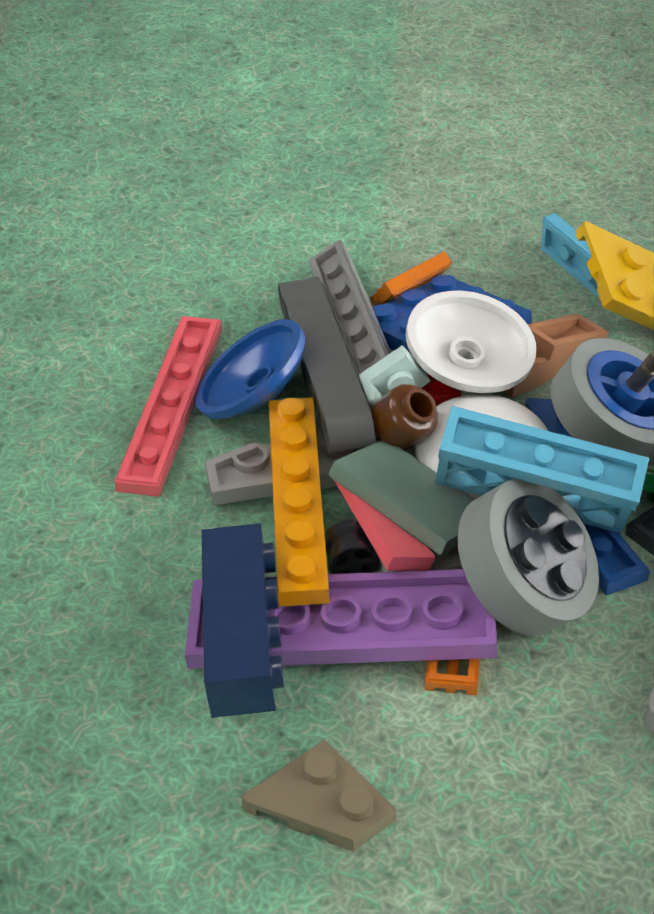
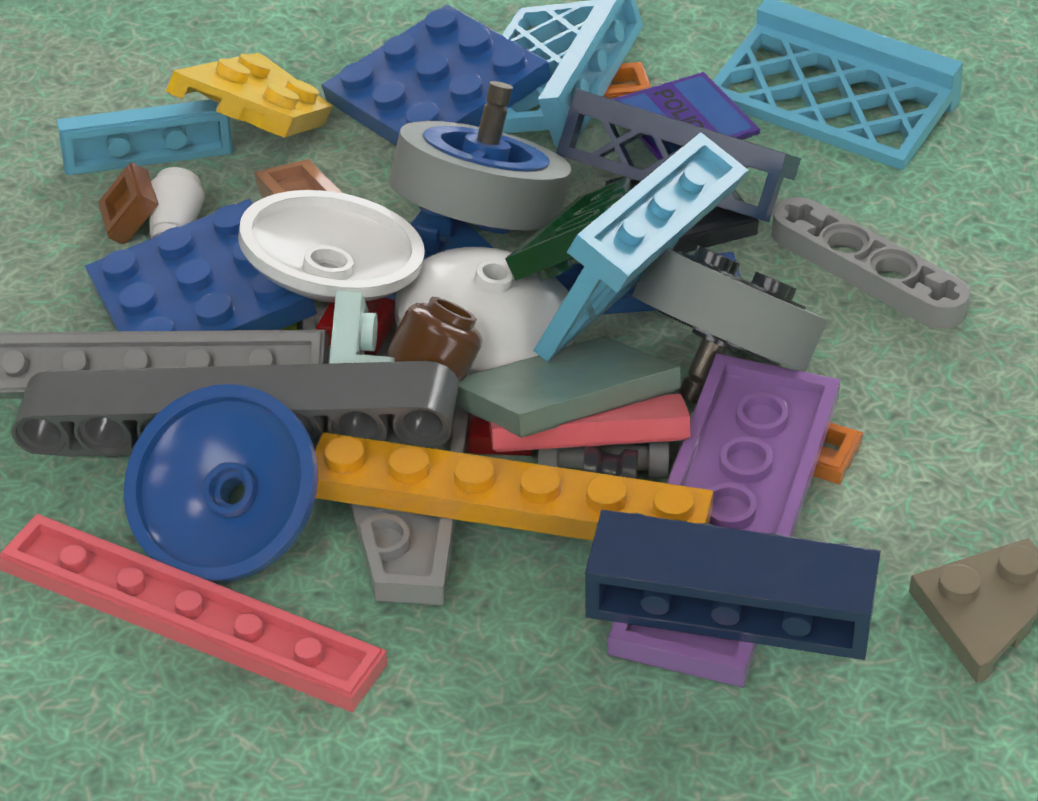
camera: 75 degrees left, 0 degrees up
orange tile [369,251,452,306] -> none
none -> dark orange tile [98,162,158,244]
none -> white cone [149,167,205,239]

